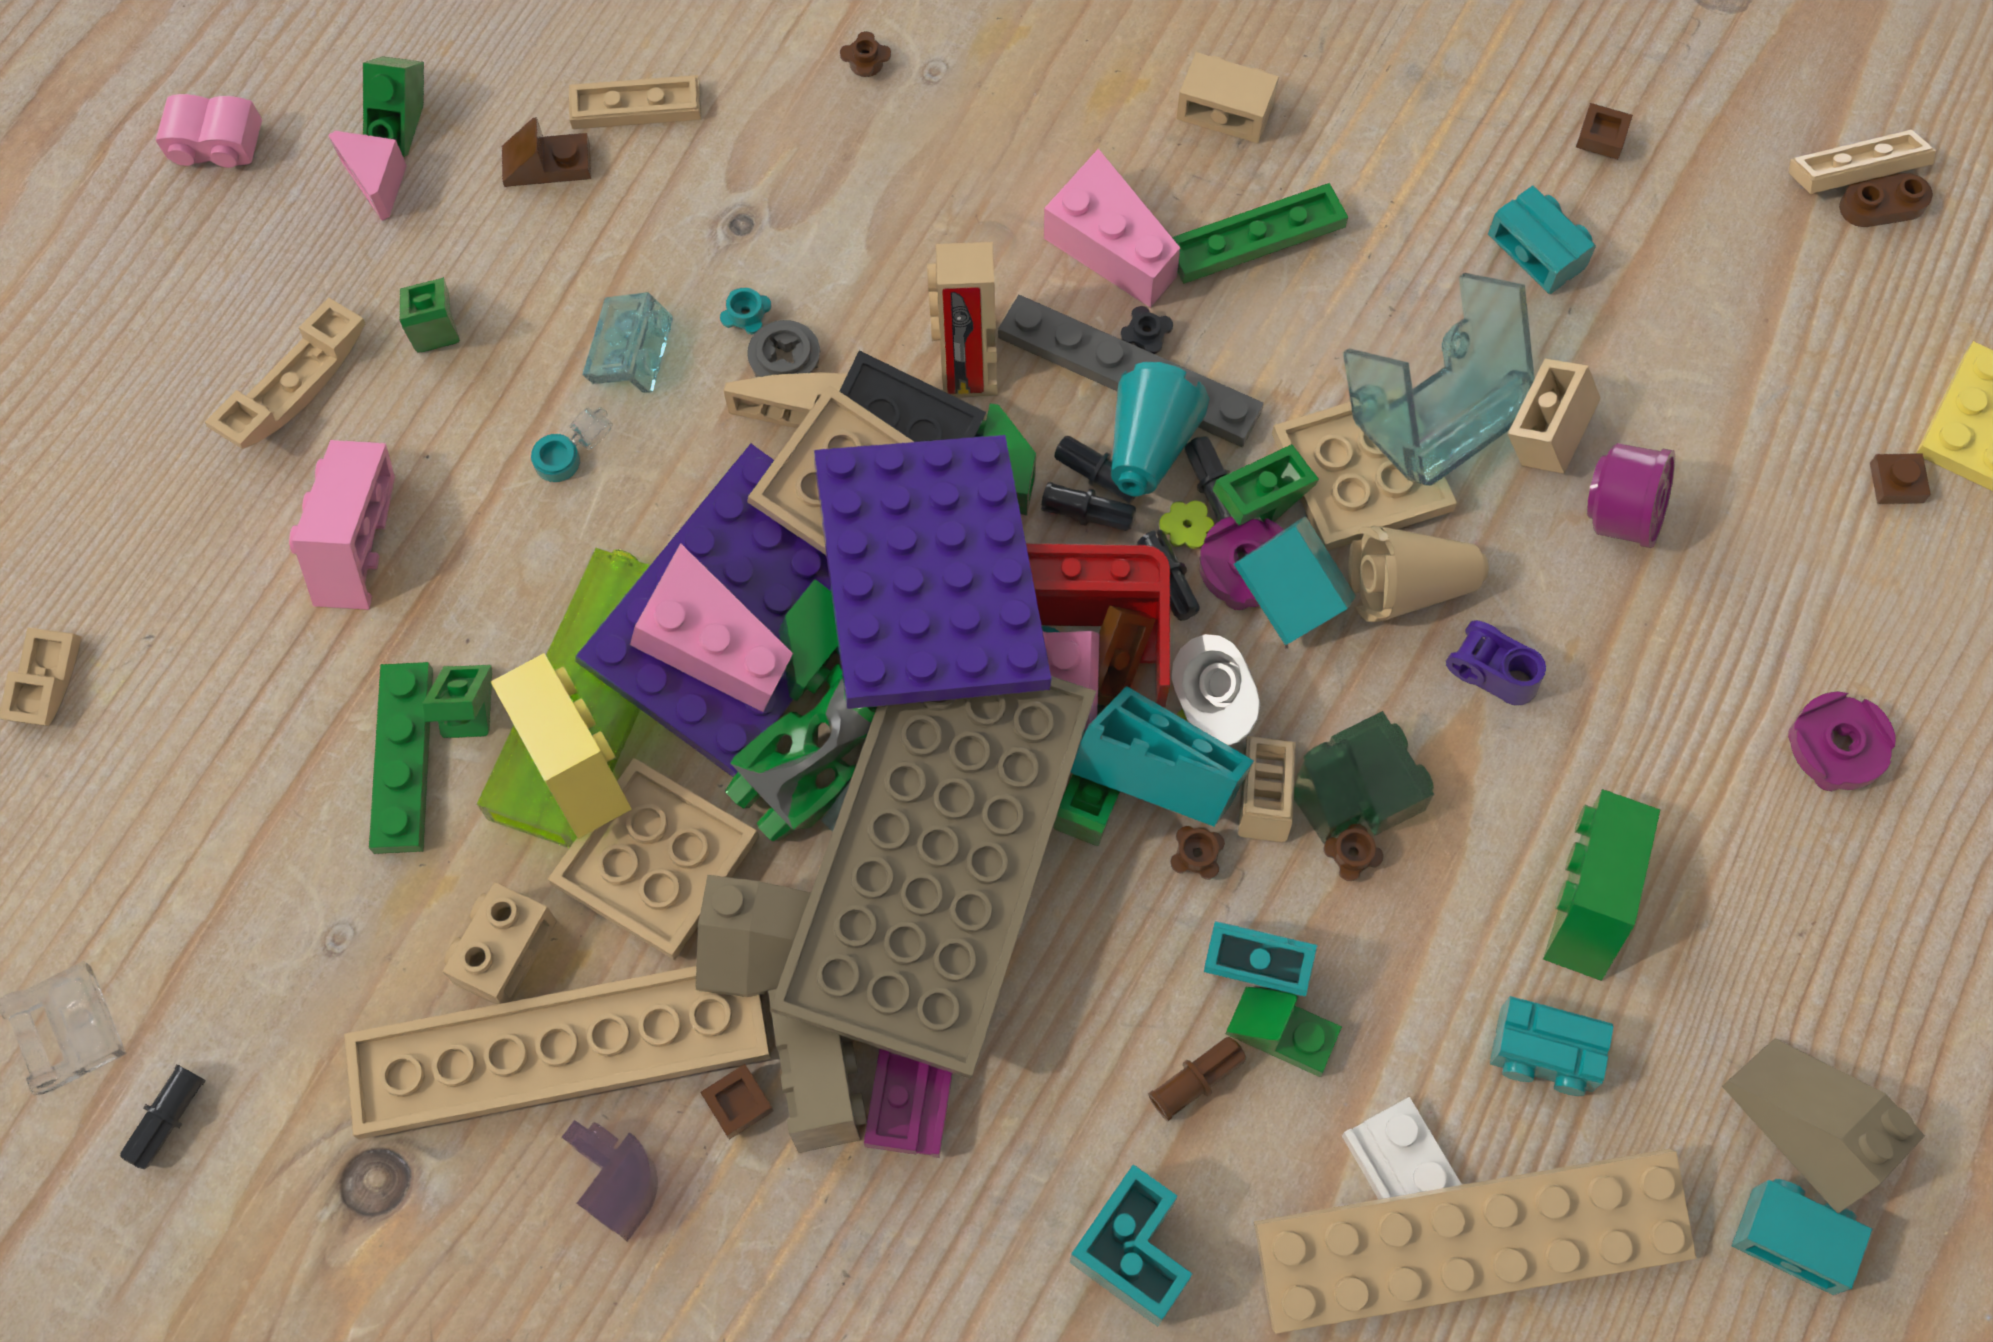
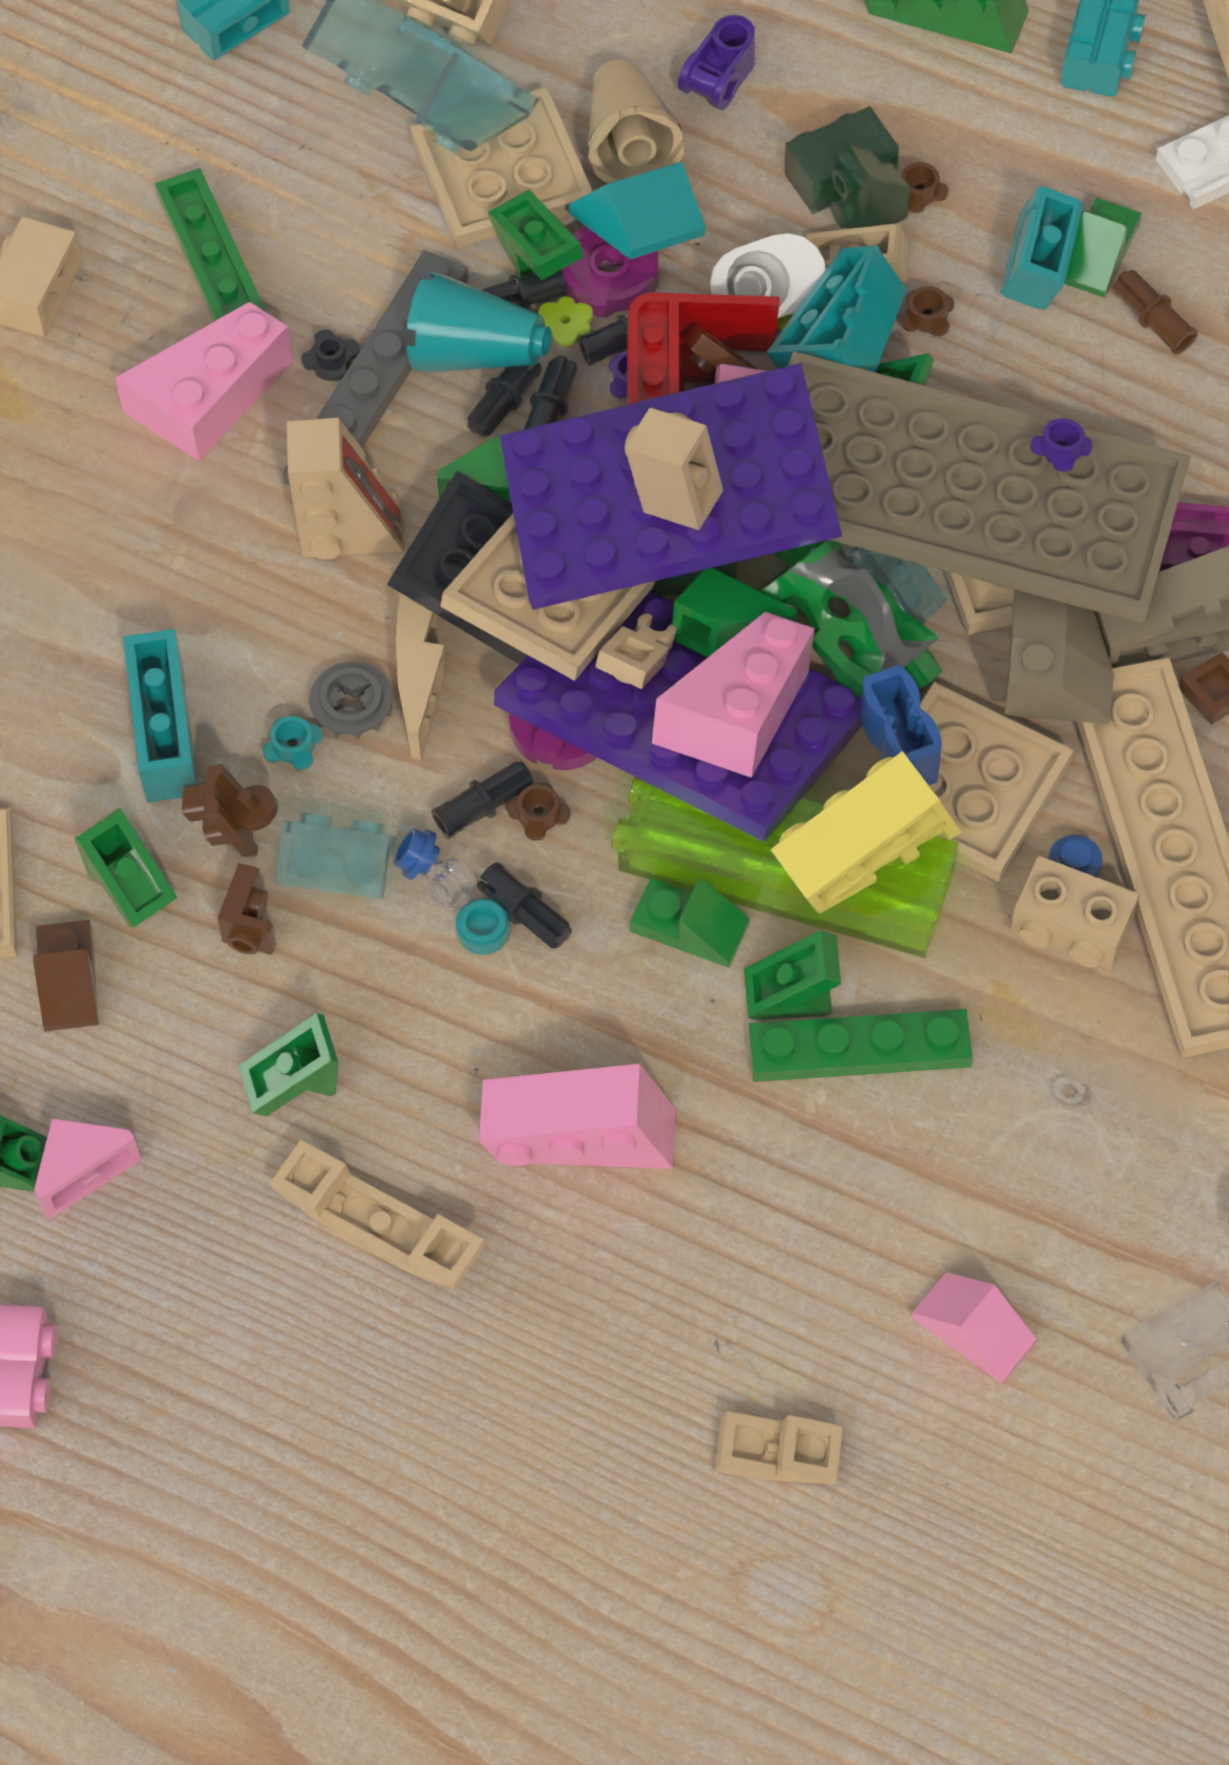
camera: 90 degrees left, 5 degrees down
none -> green slope [74,808,177,928]
none -> teal brick [123,629,198,803]
none -> reddish brown hips [182,764,278,857]
none -> reddish brown bracket [218,863,276,955]
none -> blue plate [393,828,440,880]
none -> black axle [431,762,534,839]
none -> black axle [477,862,572,948]
none -> reddish brown plate [507,783,571,841]
none -> tan plate [595,613,677,689]
none -> tan brick [625,408,723,530]
none -> green slope [630,878,750,968]
none -> blue brick [861,665,942,785]
none -> bright pink slope [911,1272,1037,1384]
none -> dark purple plate [1030,418,1093,472]
none -> blue plate [1048,835,1102,877]

